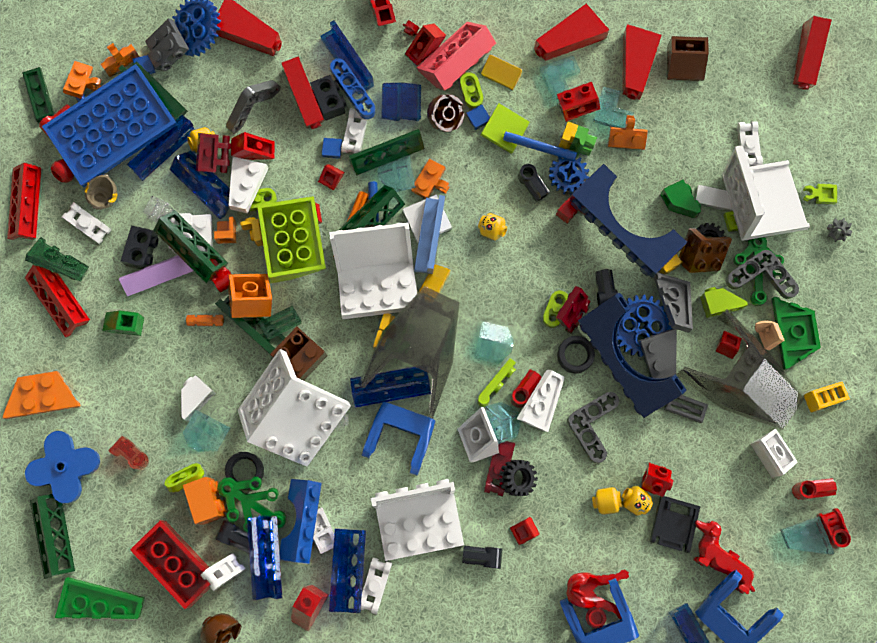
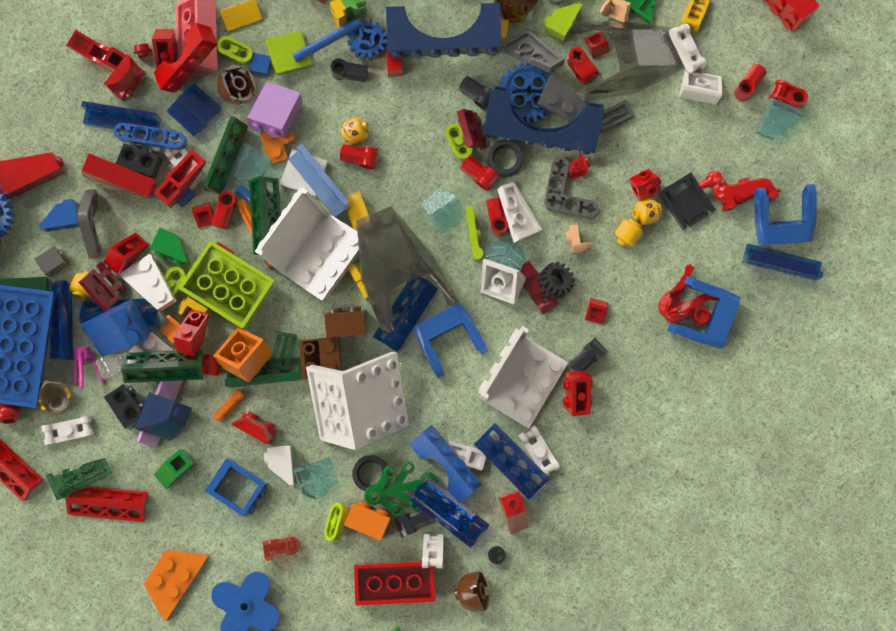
camera: 45 degrees left, 5 degrees up
none -> dark grey brick [35,246,69,277]
none -> blue slope [39,199,80,232]
none -> dark pink plant [74,347,105,389]
none -> blue slope [81,299,152,357]
none -> red slope [103,54,146,101]
none -> dark blue slope [135,392,192,441]
none -> green slope [150,227,190,267]
none -> red arch [153,22,218,93]
none -> red slope [154,149,206,208]
none -> red slope [173,309,209,357]
none -> blue window [205,458,268,517]
none -> red piece [211,191,238,230]
none -> red slope [232,411,277,445]
none -> brick [247,82,303,139]
none -> reddish brown slope [324,306,366,338]
none -> red piece [339,144,379,170]
none -> red piece [460,155,500,191]
none -> black bush [488,546,506,564]
none -> red brick [563,371,593,416]
none -> light nougat plate [566,224,595,253]
none -> red piece [567,47,599,85]
none -> red hinge [568,153,590,179]
none -> white plate [669,23,707,73]

